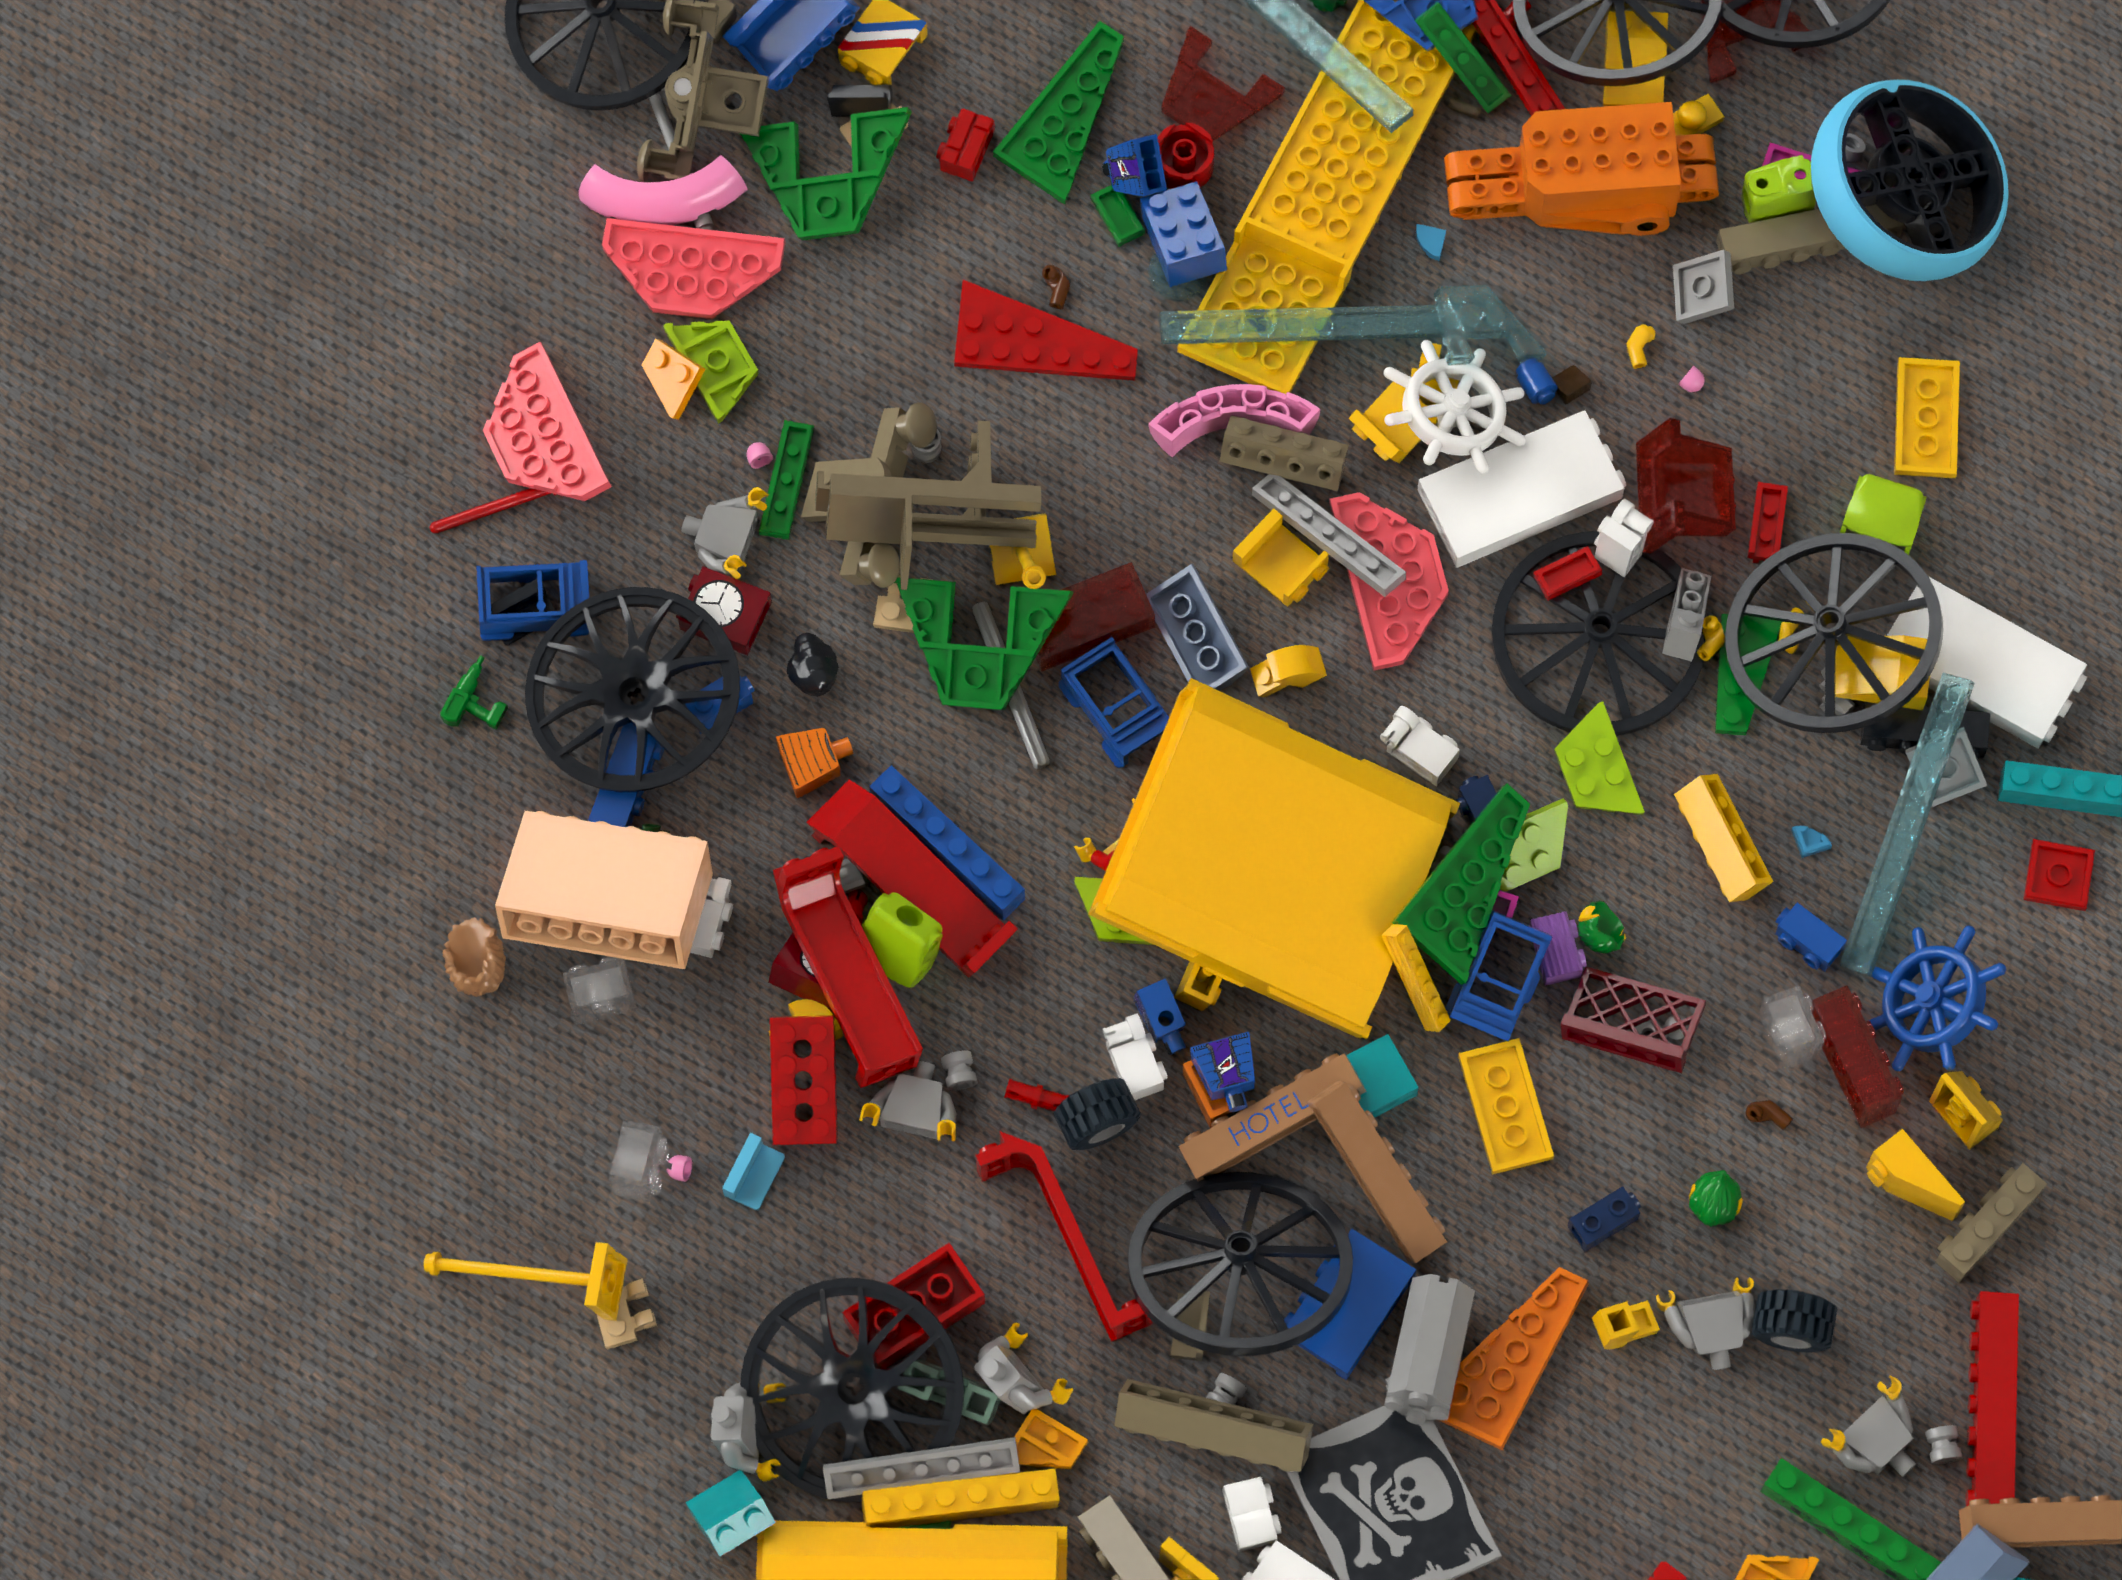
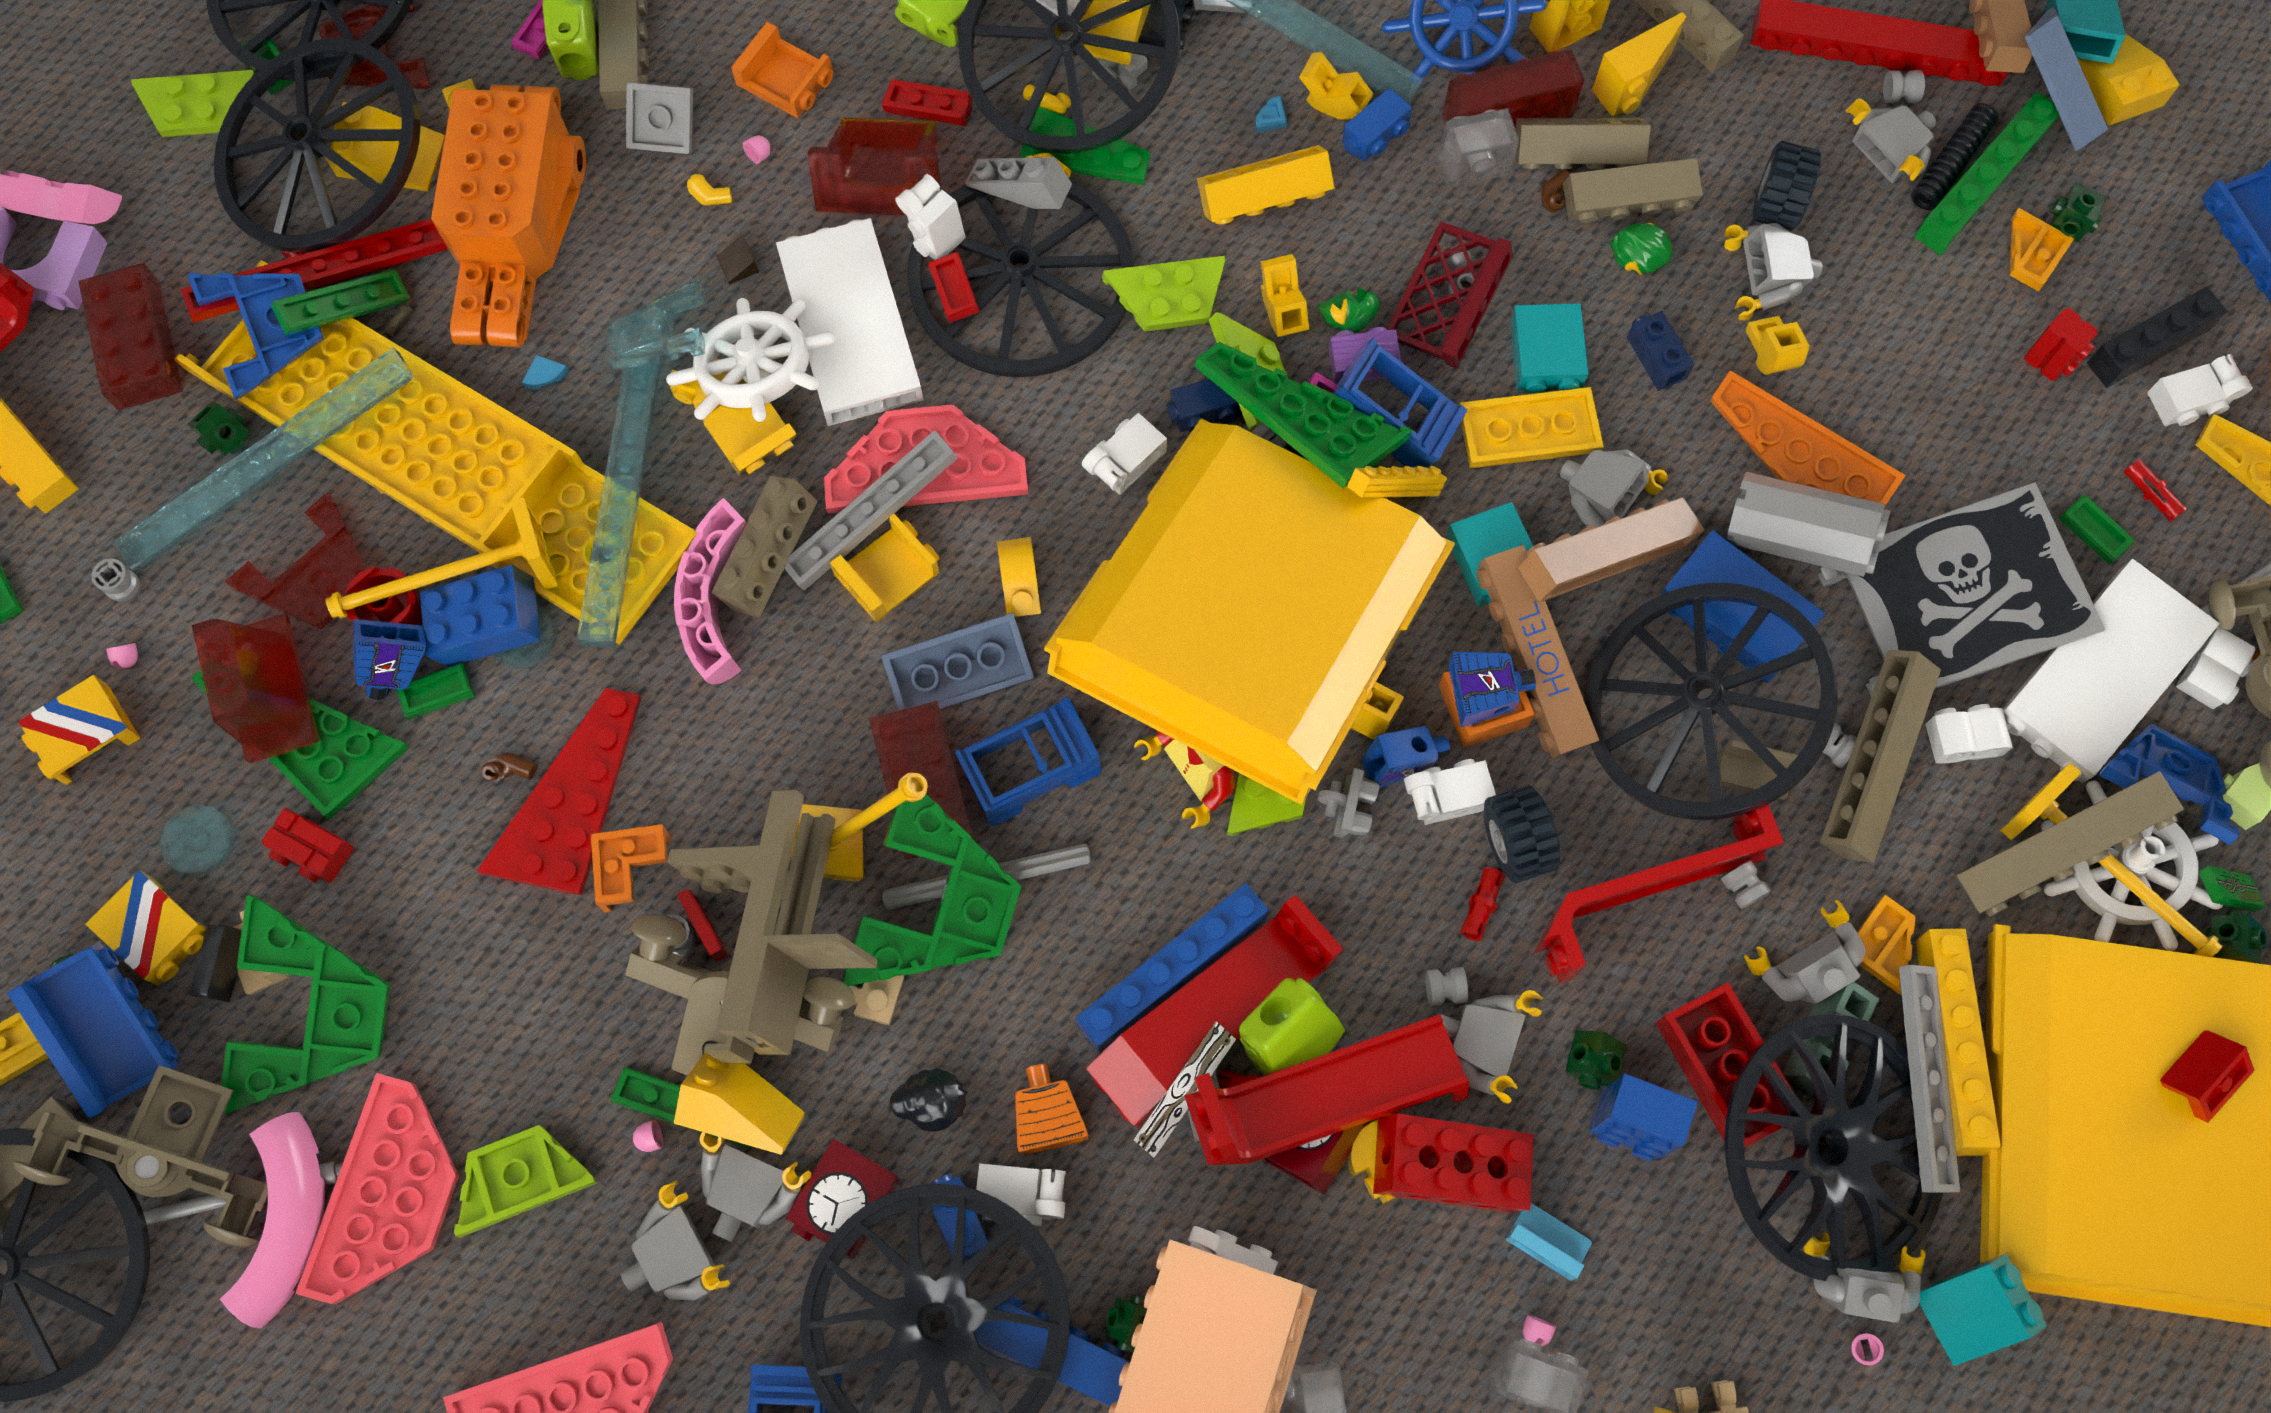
camera: 85 degrees left, 0 degrees up
light orange wing [642,339,706,420] -> none
blue brick [1516,358,1558,405] -> none
none -> clear light blue tile [160,805,236,876]
none -> clear red windscreen [191,613,319,764]
none -> yellow tile [326,497,558,618]
none -> orange panel [591,824,671,913]
none -> light grey torso [620,1181,730,1300]
none -> yellow slope [674,1053,805,1155]
none -> red tile [677,889,728,963]
none -> orange panel [731,22,833,118]
none -> white hinge [976,1163,1066,1226]
none -> sticker [1134,1021,1236,1158]
none -> yellow brick [1261,254,1309,337]
none -> yellow brick [1299,52,1373,120]
none -> light grey hips [1318,768,1380,838]
none -> teal brick [1510,303,1588,394]
none -> dark tan brick [1514,118,1651,169]
none -> light grey torso [1560,449,1668,528]
none -> dark tan brick [1563,158,1703,224]
none -> dark green brick [1565,1030,1626,1090]
none -> blue brick [1589,1073,1698,1162]
none -> light grey wheel [1721,861,1771,910]
none -> bright pink hinge [1851,1333,1884,1365]
none -> black piece [1911,103,1999,210]

